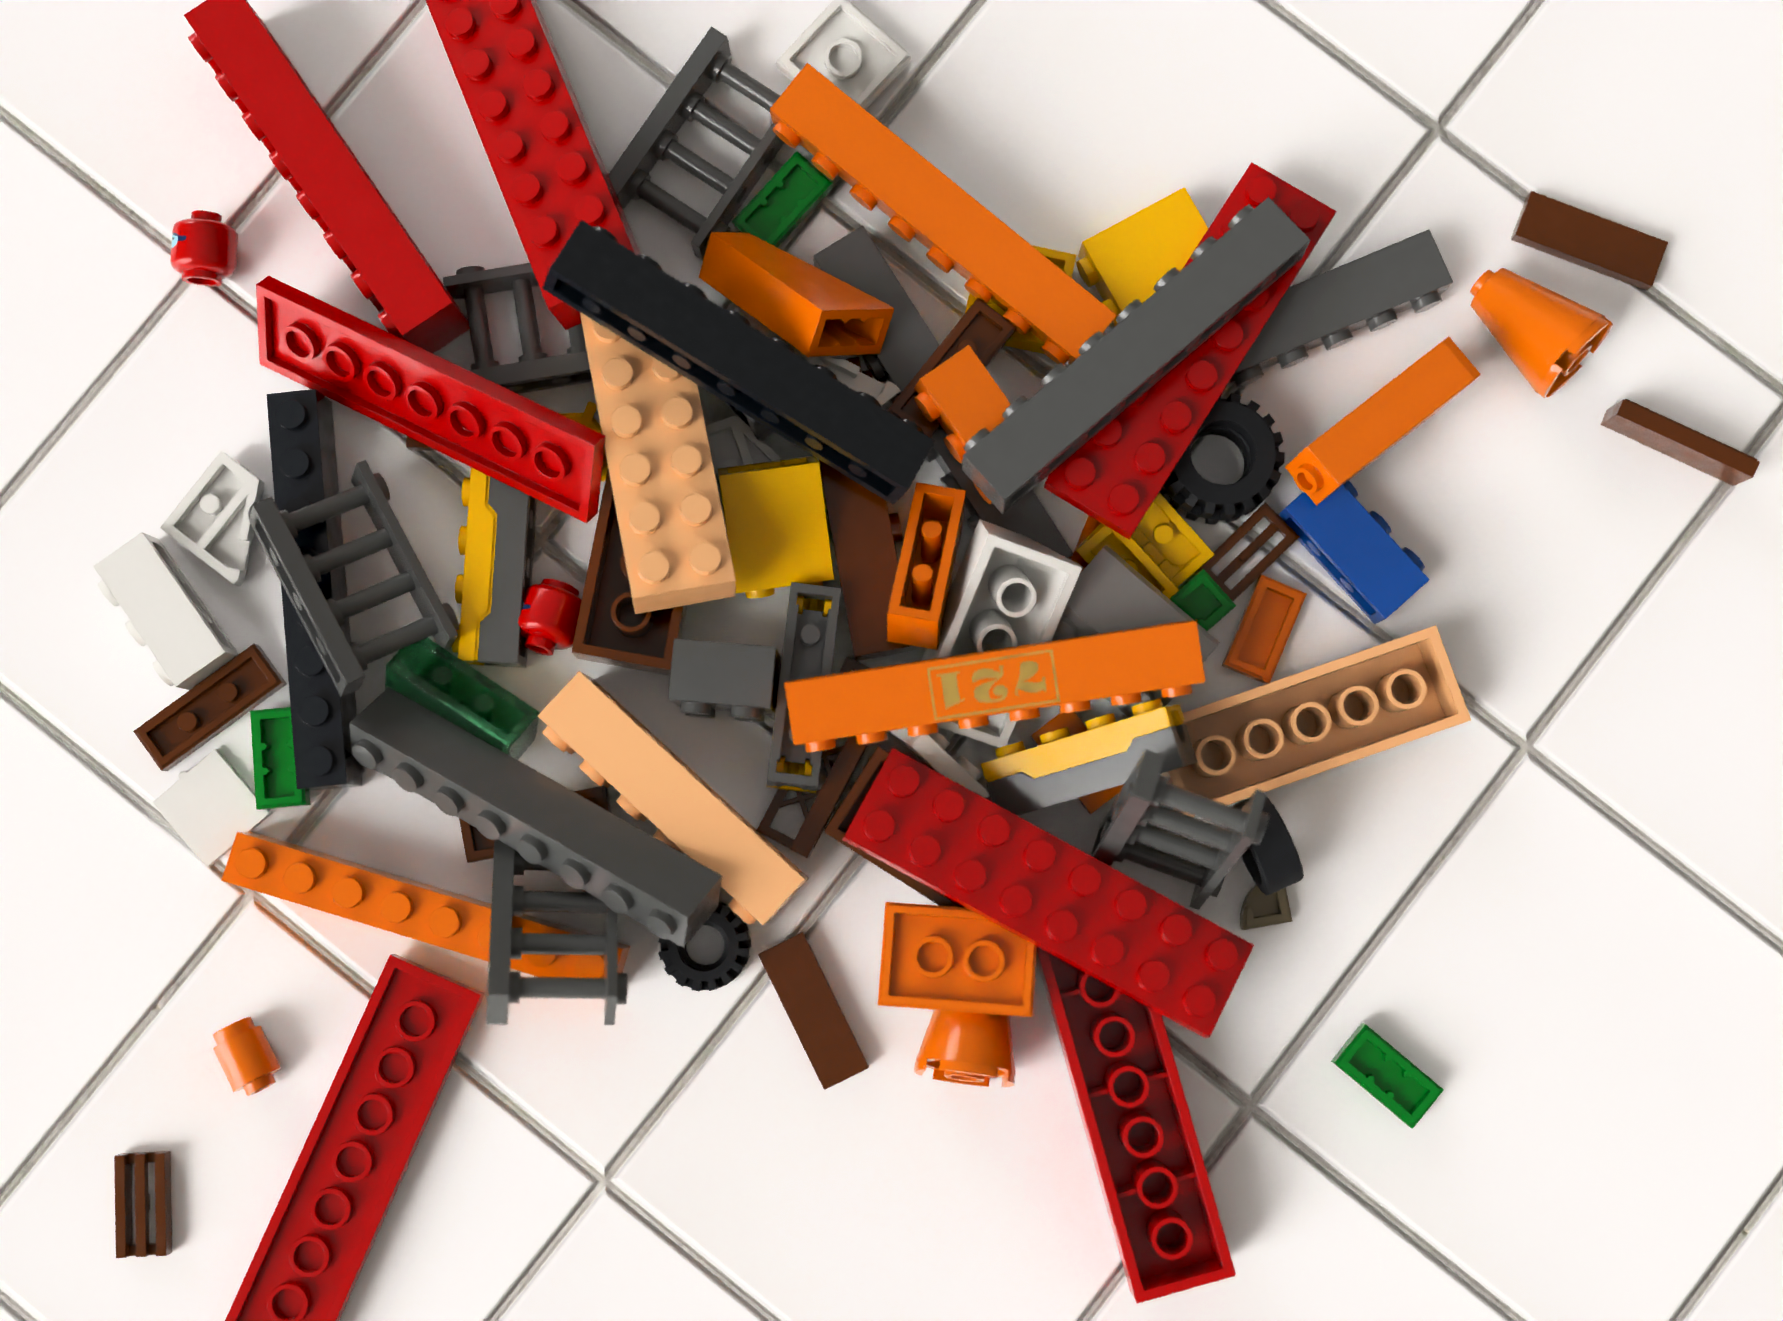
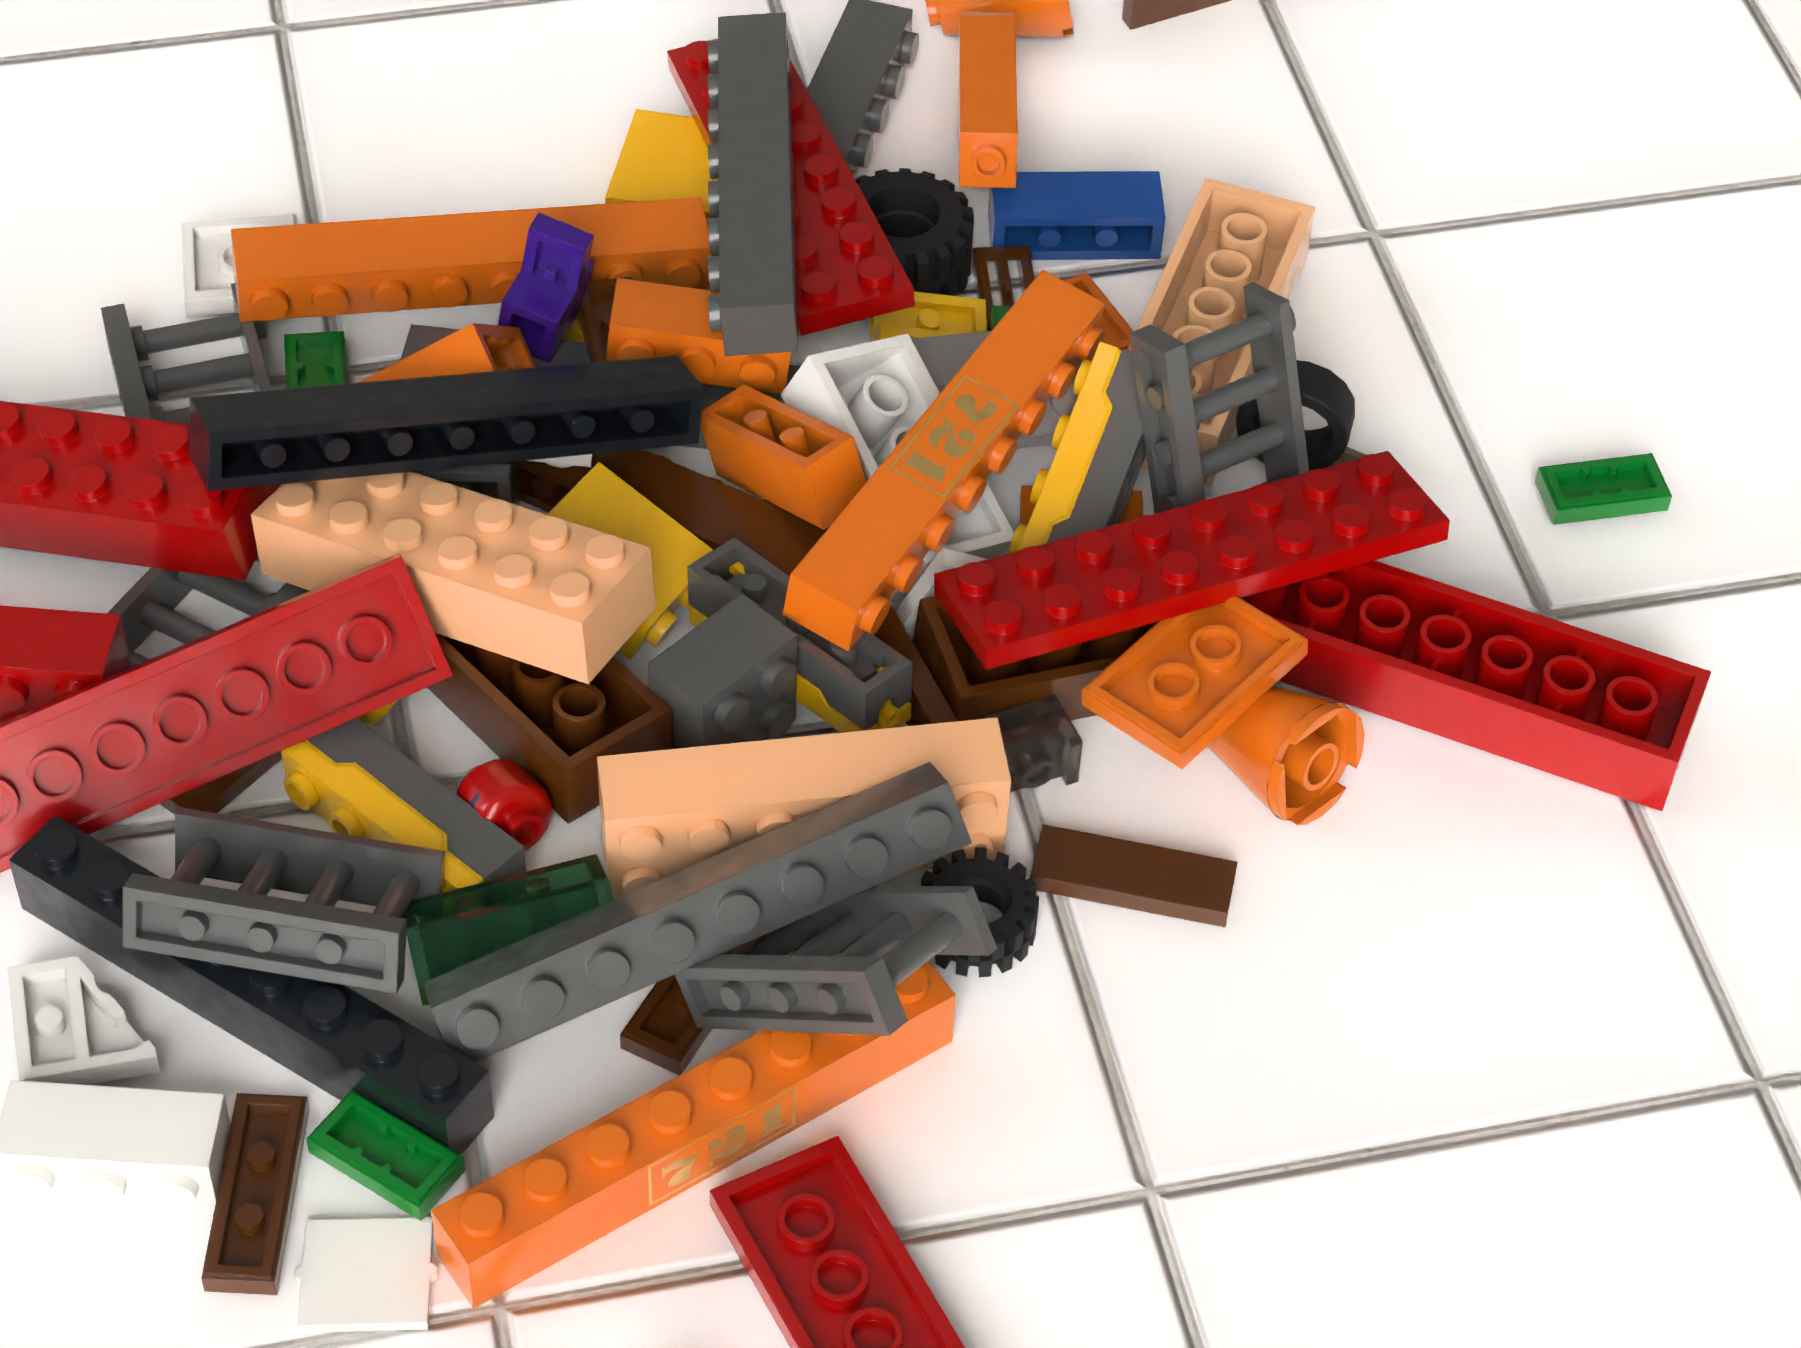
camera: 55 degrees left, 35 degrees down
none -> dark purple brick [498,212,595,363]
none -> clear smoke brick [984,694,1083,792]

